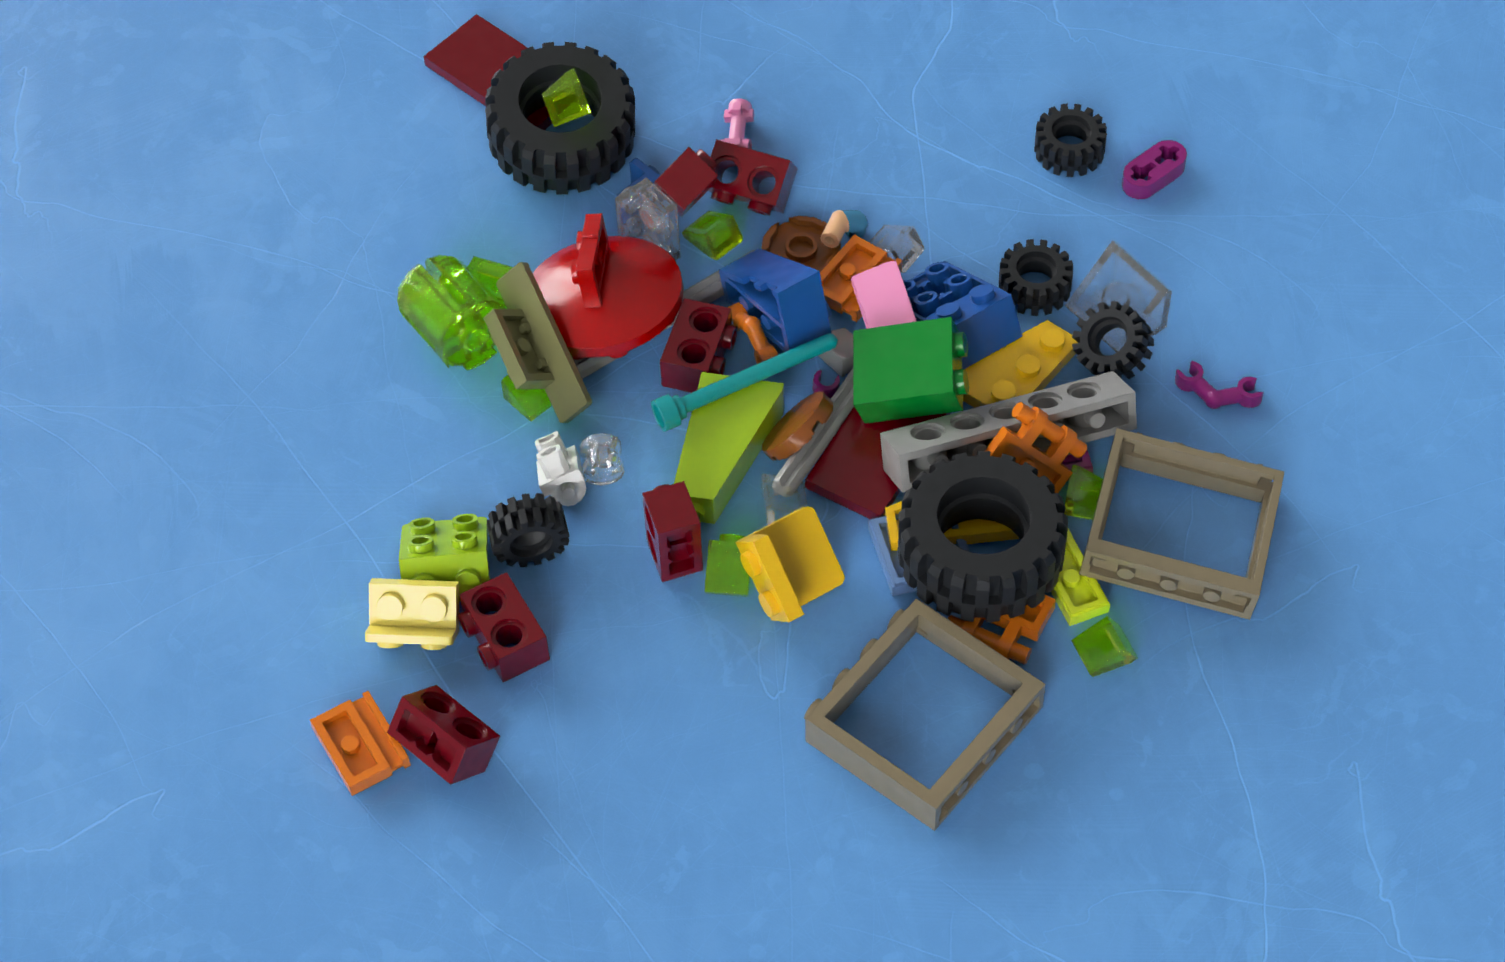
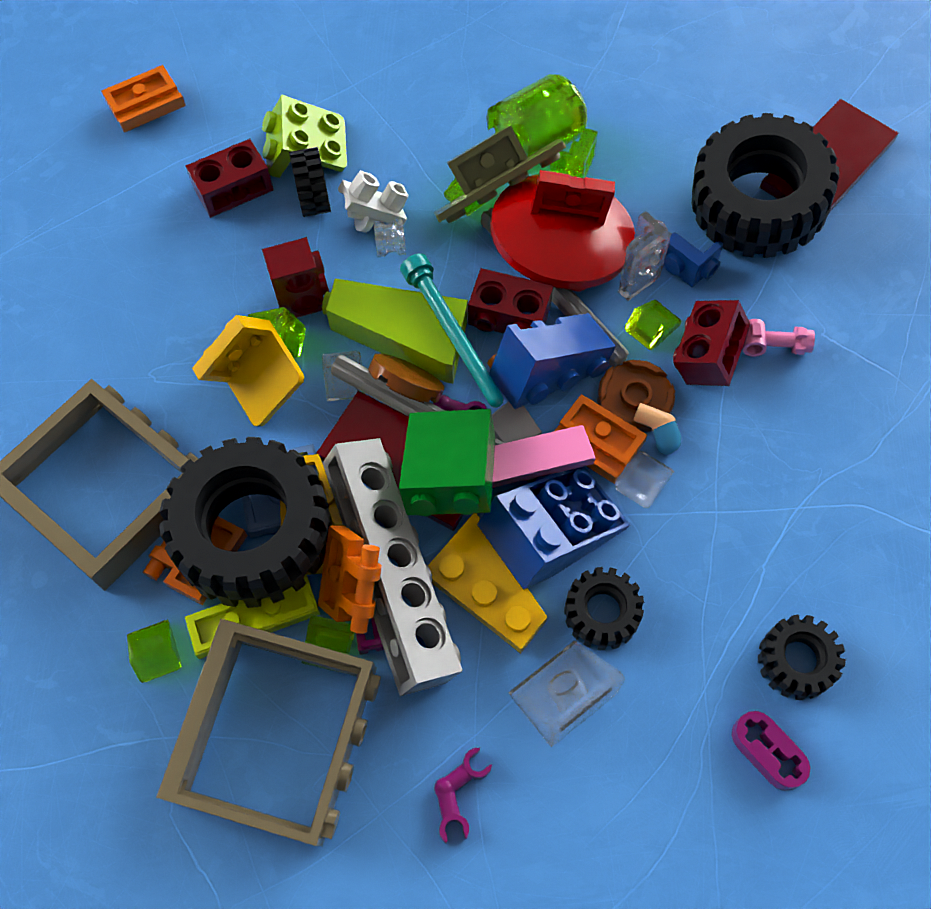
camera: 90 degrees right, 10 degrees up
light yellow bracket [365,578,459,650] -> none
dark red brick [387,685,500,785] -> none
clear neon green slope [542,68,591,127] -> none
dark red brick [653,147,718,217] -> none
black tyre [1072,301,1154,379] -> none

